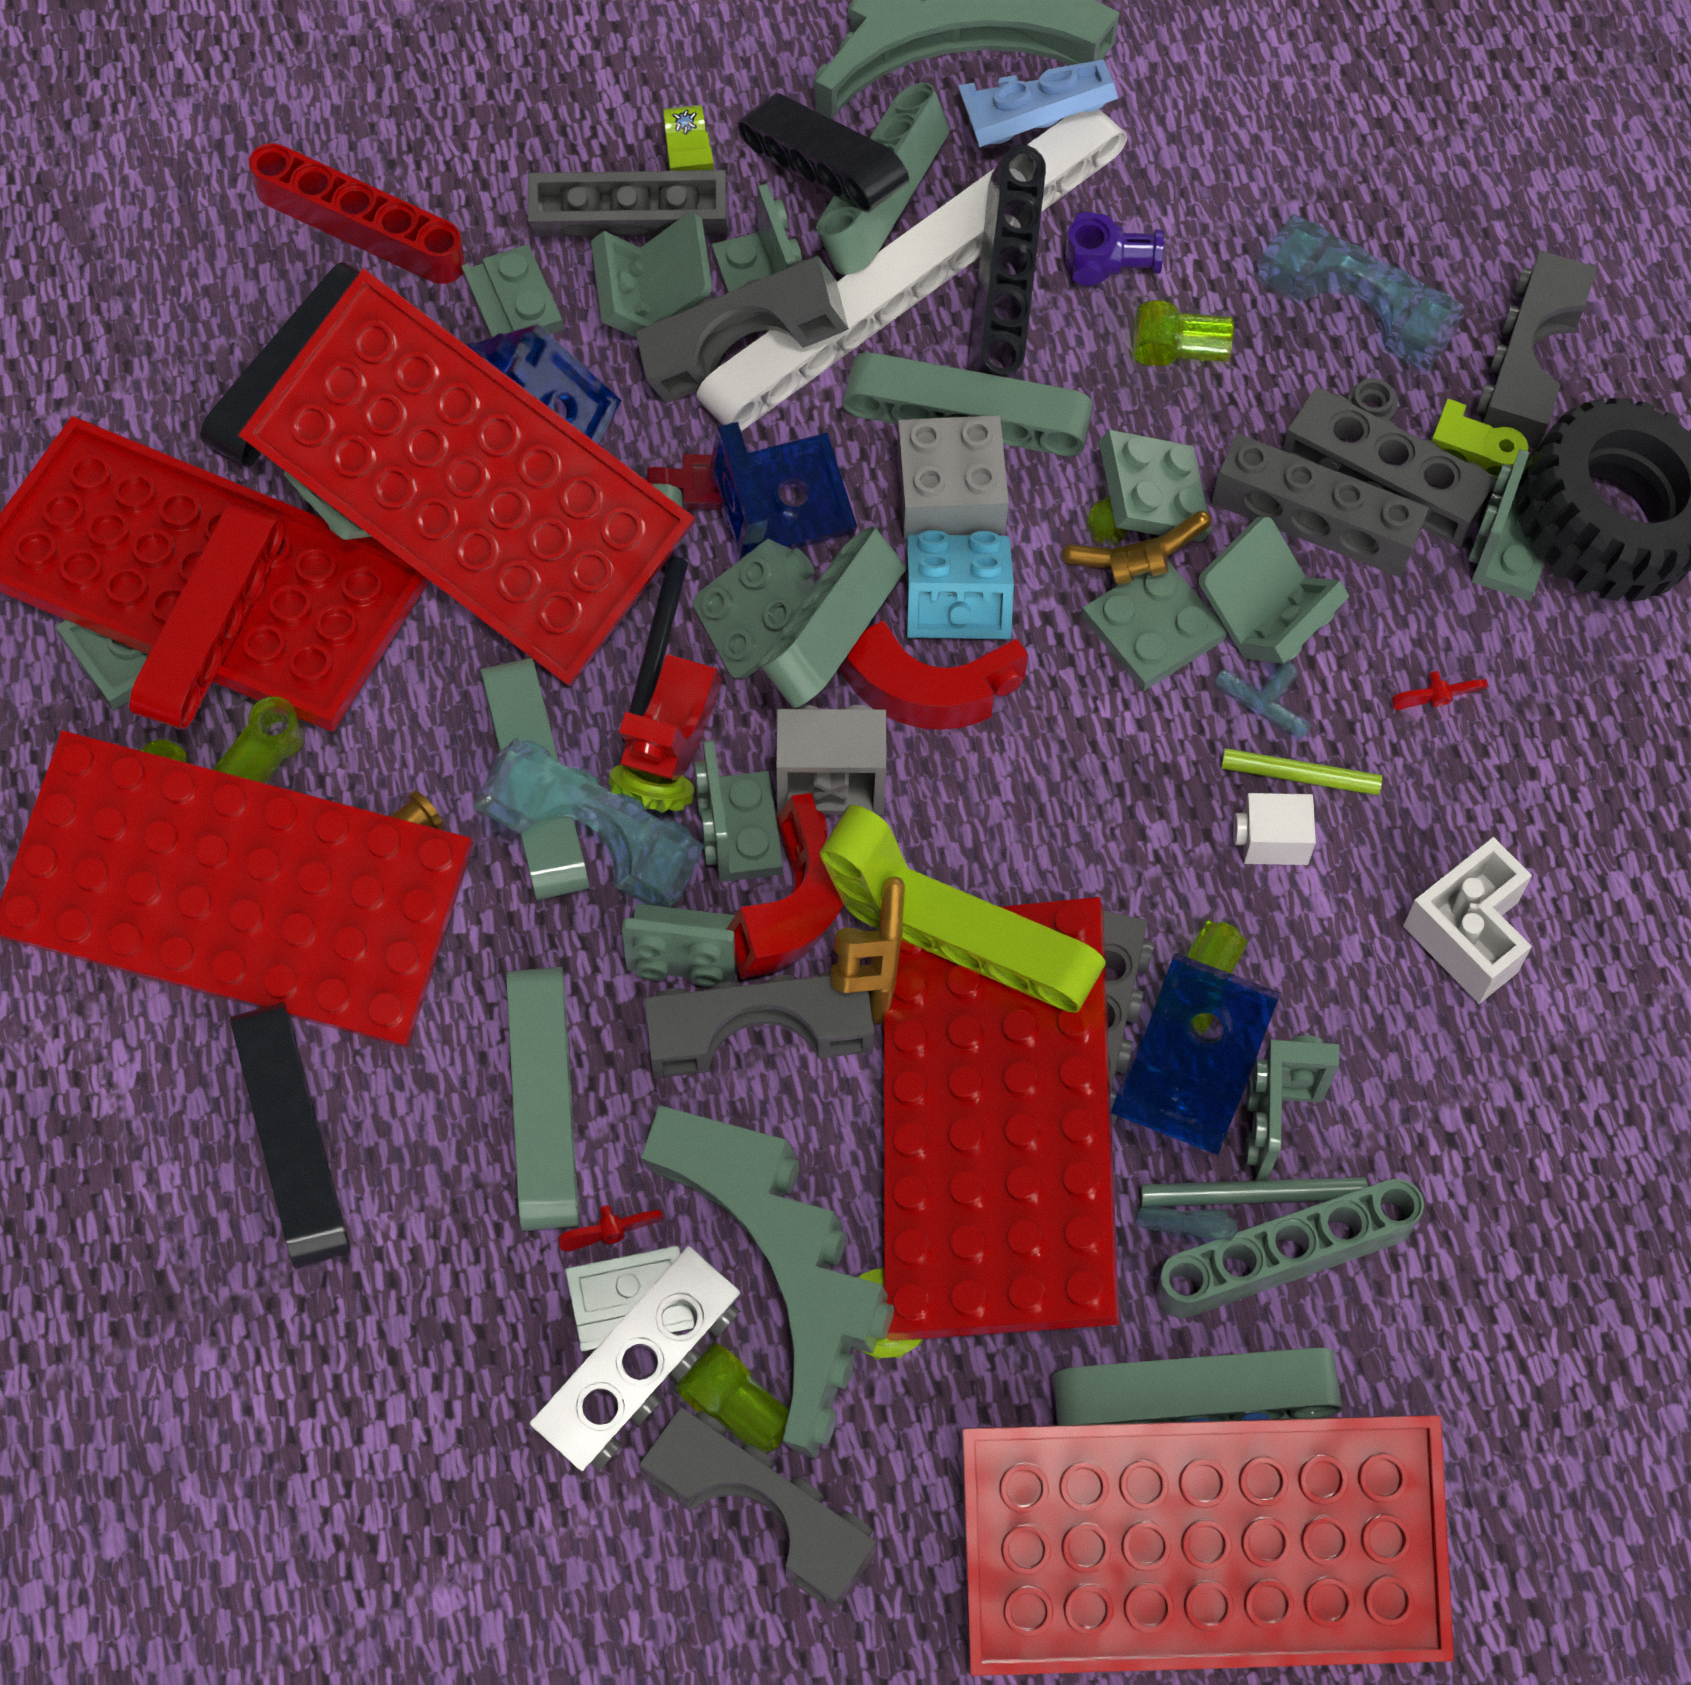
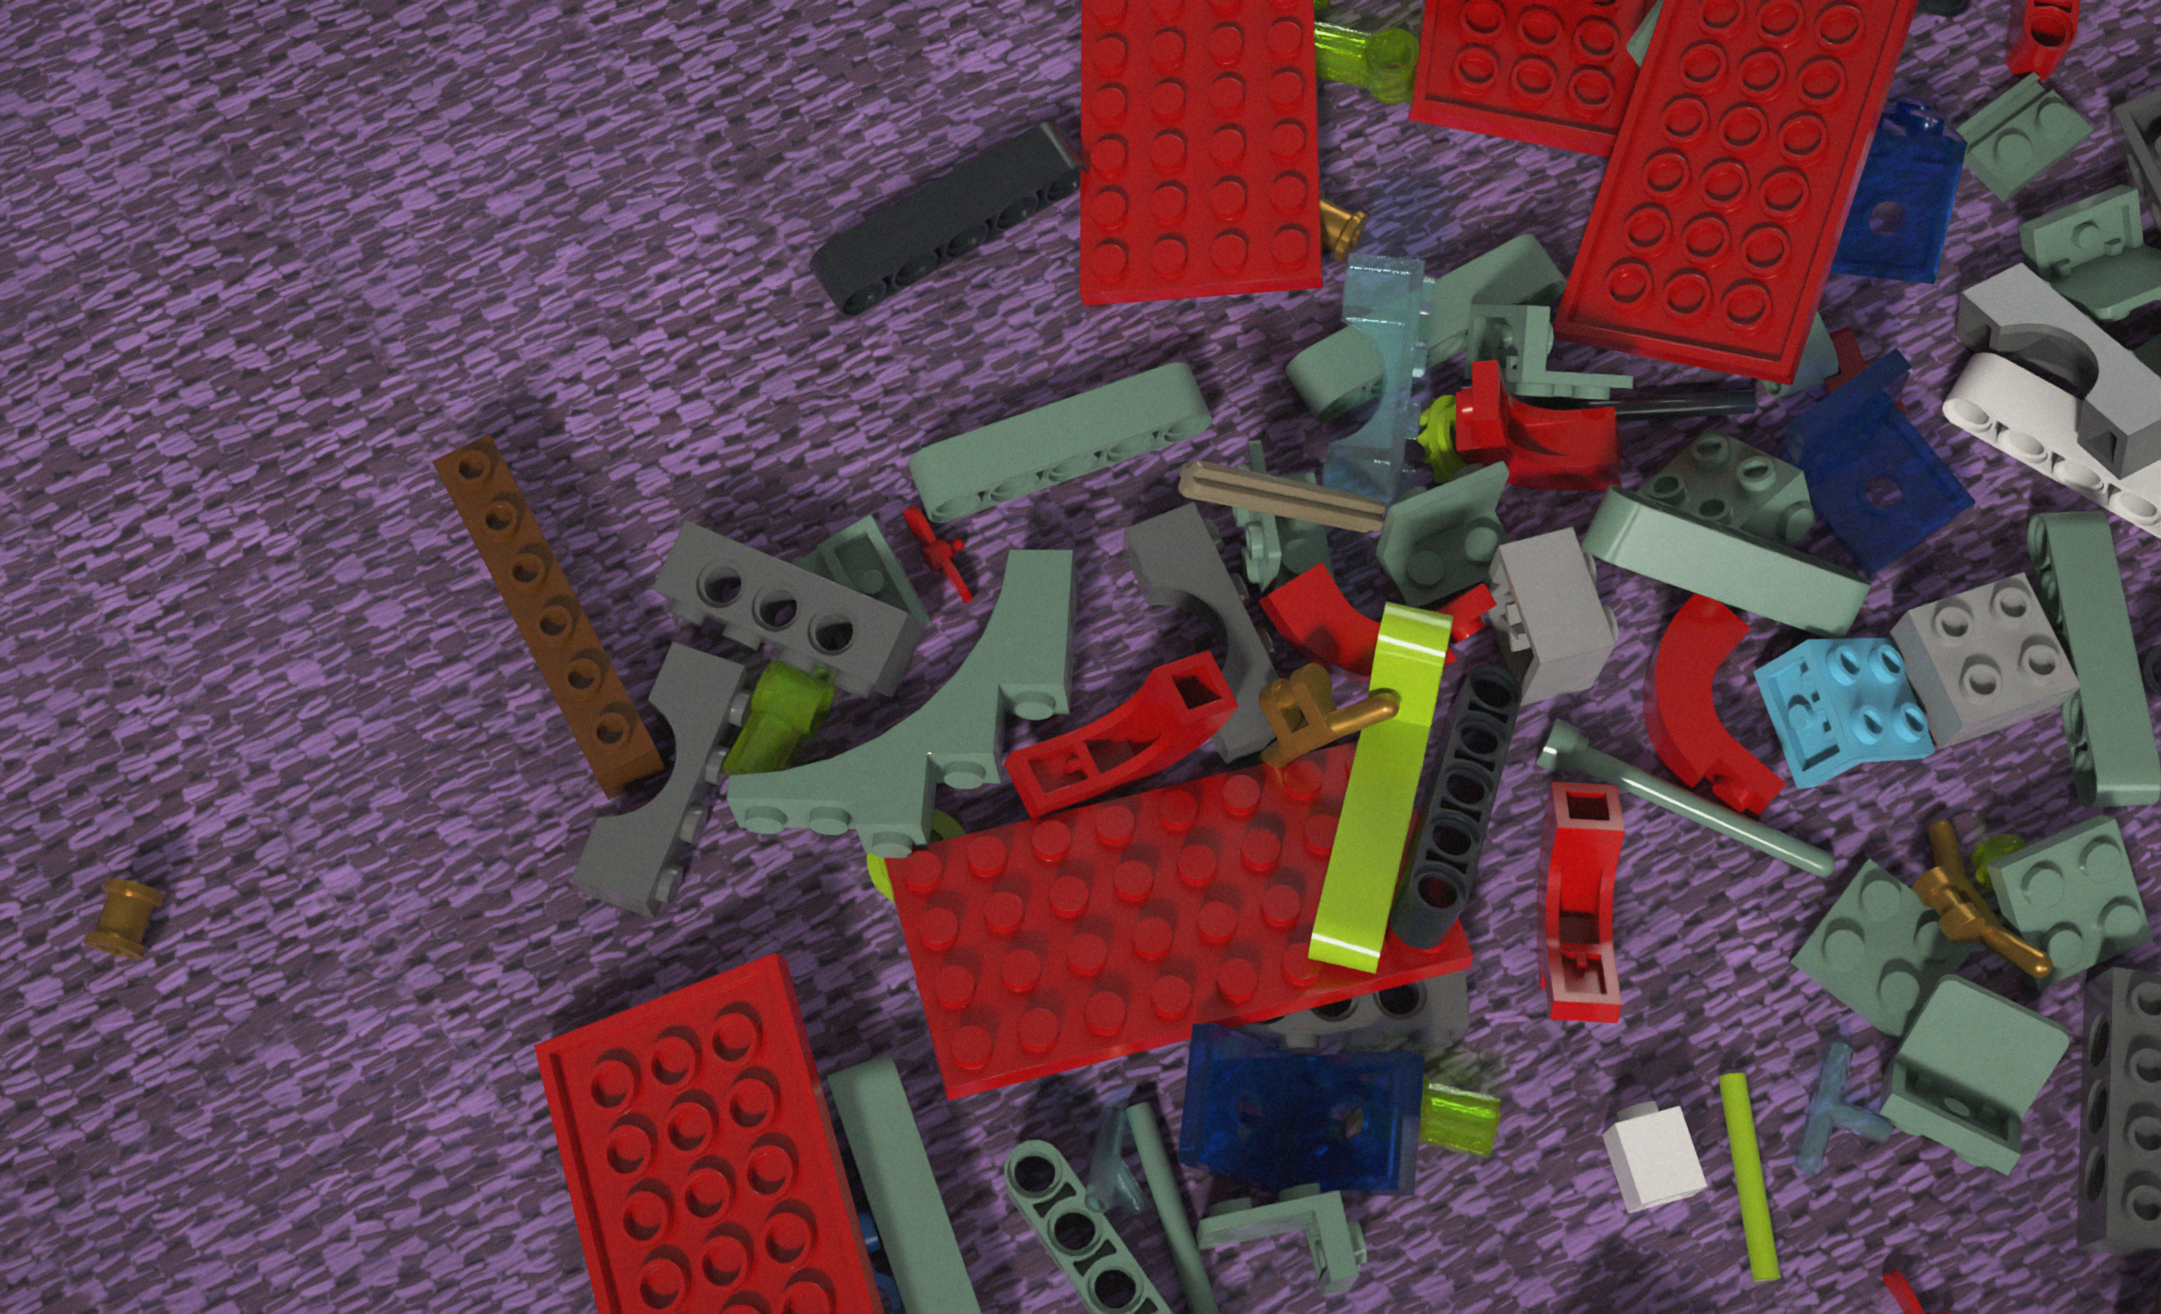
camera: 75 degrees right, 5 degrees up
none -> reddish brown brick [432,433,667,800]
none -> red arch [1004,650,1239,820]
none -> dark tan axle [1178,460,1386,533]
none -> black beam [1390,664,1522,950]
none -> sand green bracket [1465,304,1634,400]
none -> sand green piece [1535,718,1835,877]
none -> red arch [1537,781,1625,1023]

